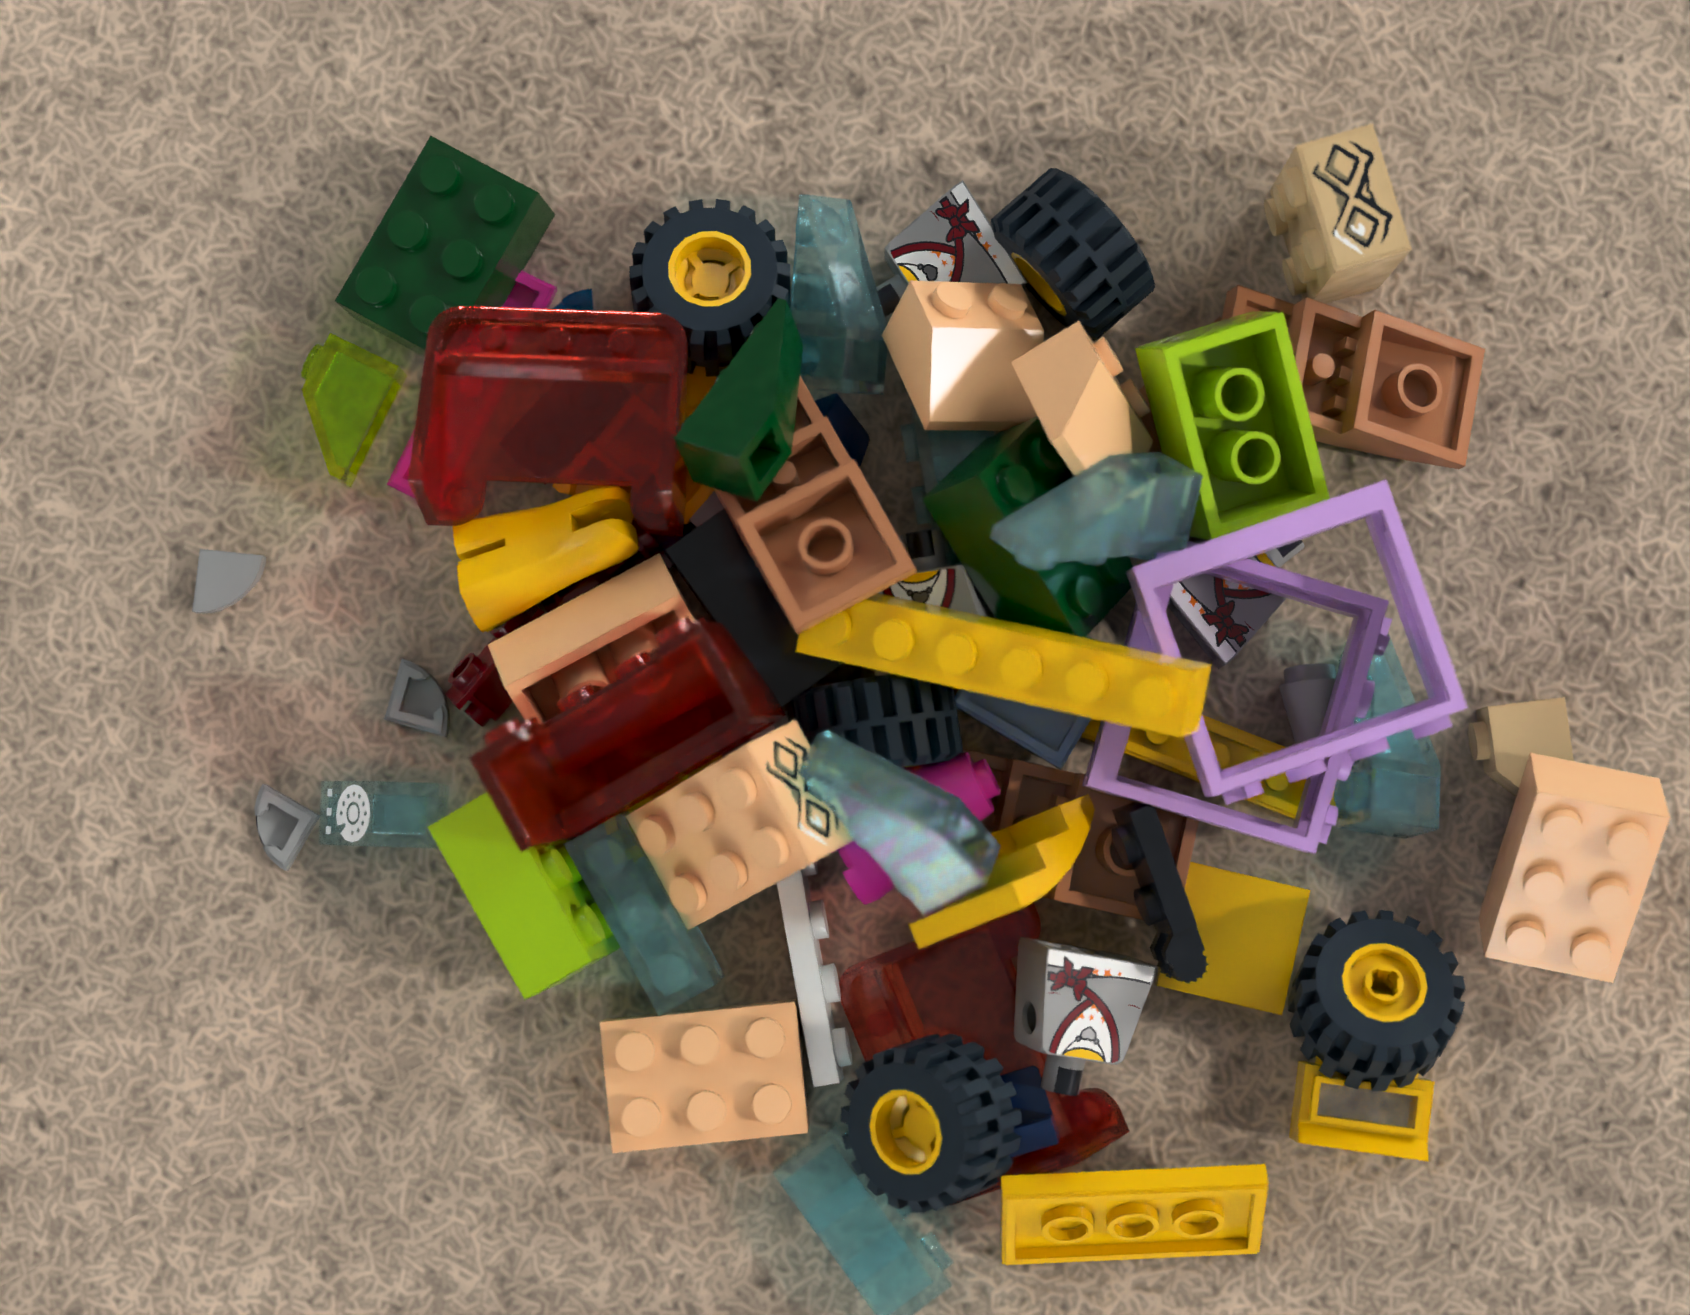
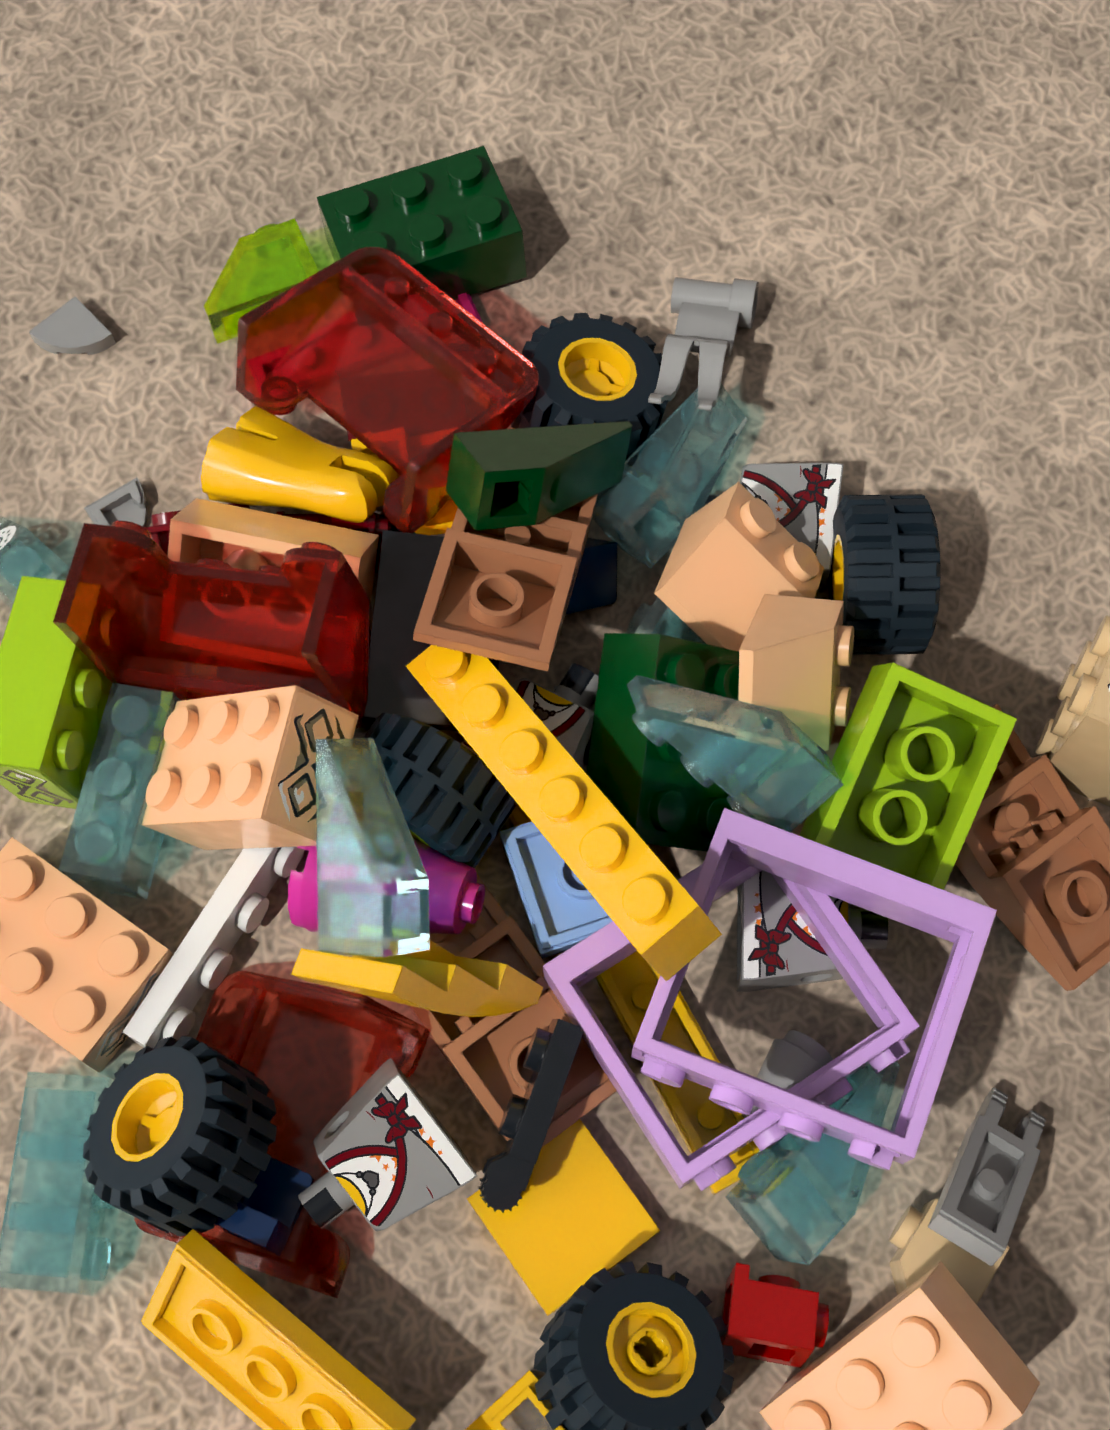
camera: 35 degrees right, 15 degrees down
none -> light grey flag [648,277,759,411]
none -> red brick [720,1262,829,1368]
none -> light grey hinge [928,1087,1046,1266]

